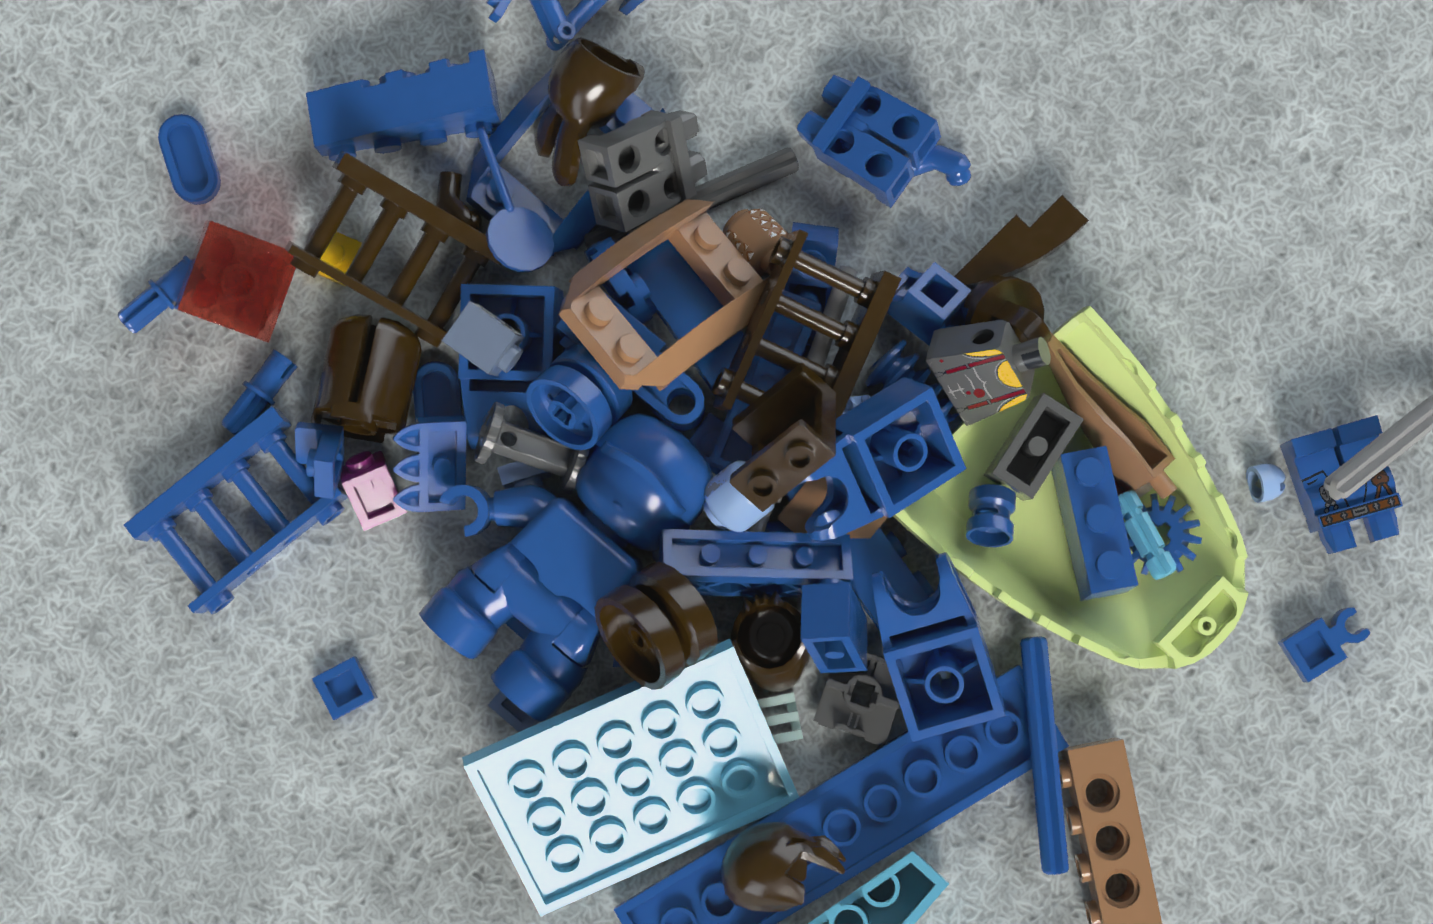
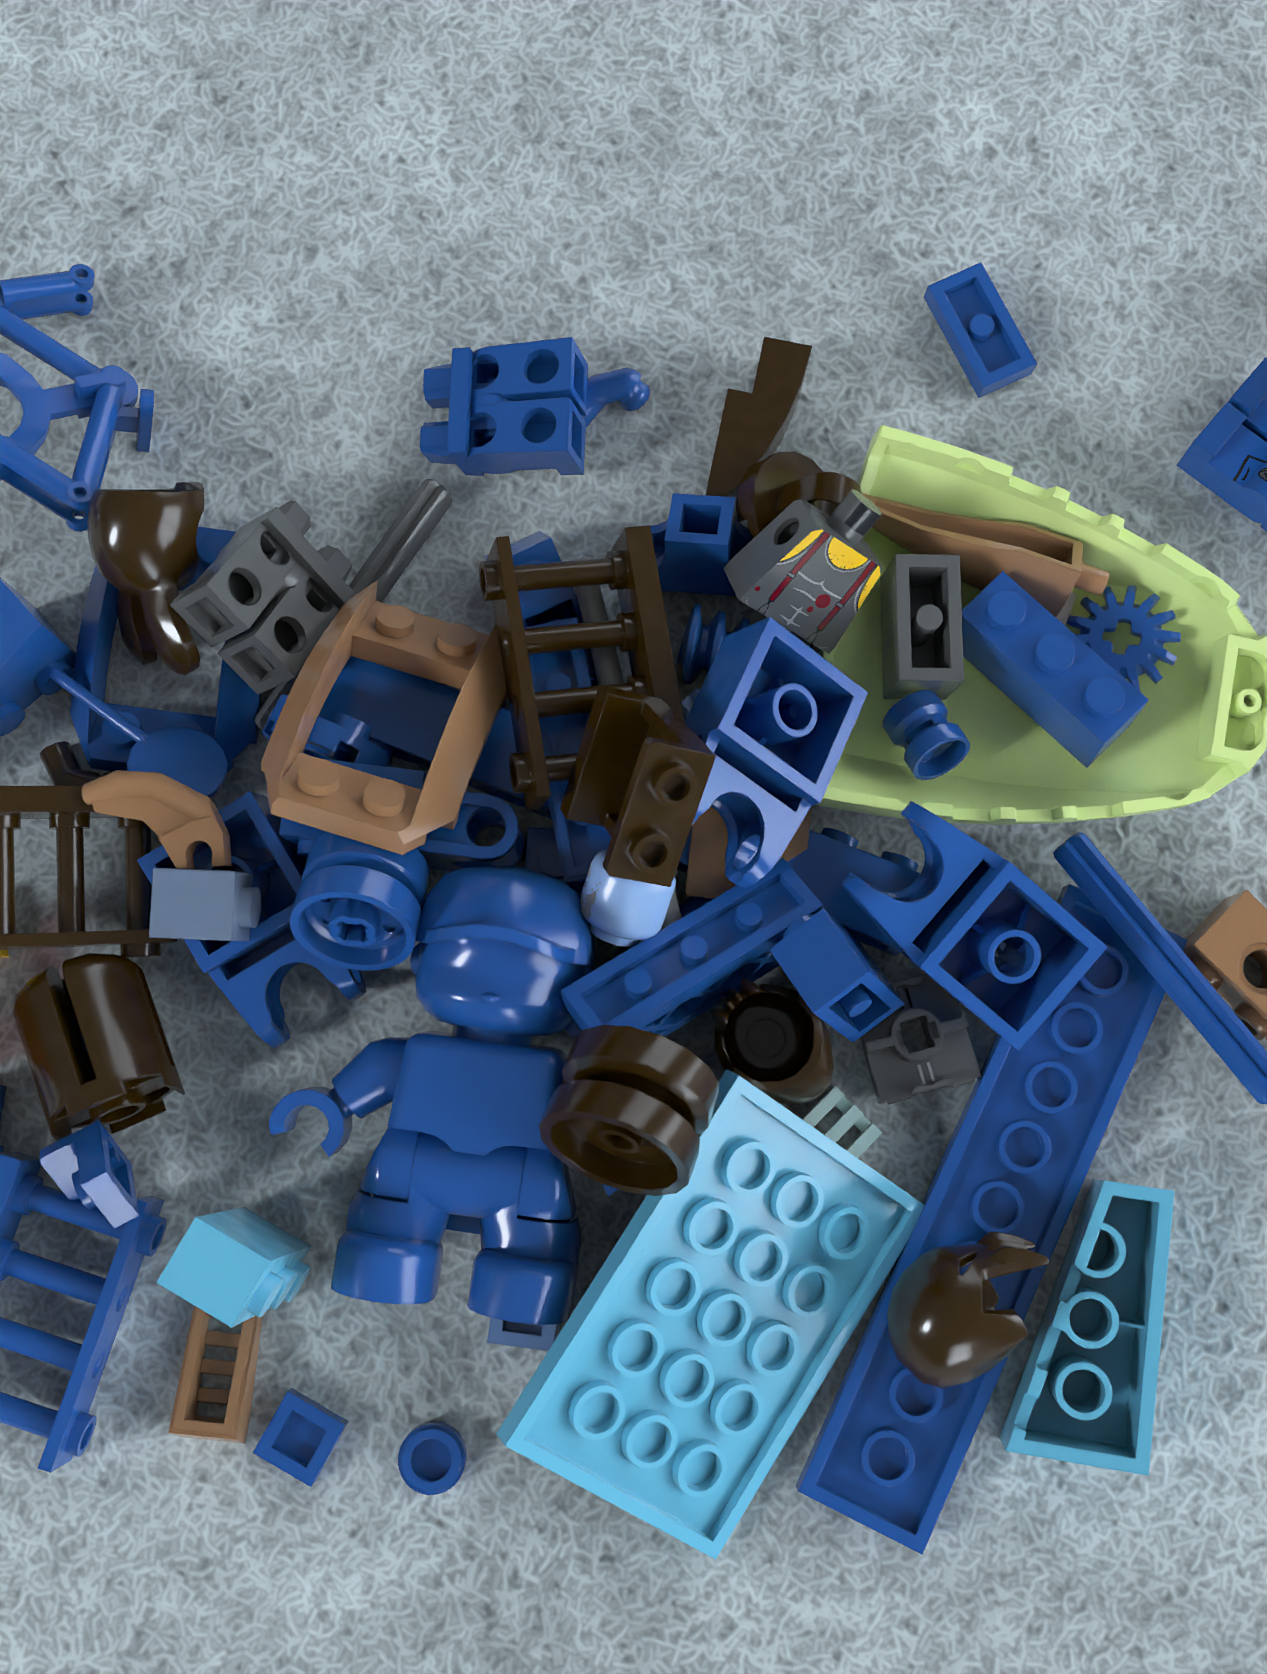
camera: 35 degrees left, 5 degrees down
bracket [340,451,407,531] -> none
blue plate [393,415,467,512] -> none
blue tile [413,361,463,422] -> none
dark grey hose [474,402,590,495] -> none
light blue plate [497,461,552,489] -> none
medium nougat head [723,209,788,277] -> none
medium azure axle [1118,490,1176,580] -> none
light blue hinge [1246,464,1286,503] -> none
none -> medium nougat piece [81,770,232,869]
none -> medium azure brick [156,1207,311,1328]
none -> medium nougat slope [168,1306,263,1444]
none -> blue tile [398,1421,467,1495]
none -> blue plate [924,262,1037,398]

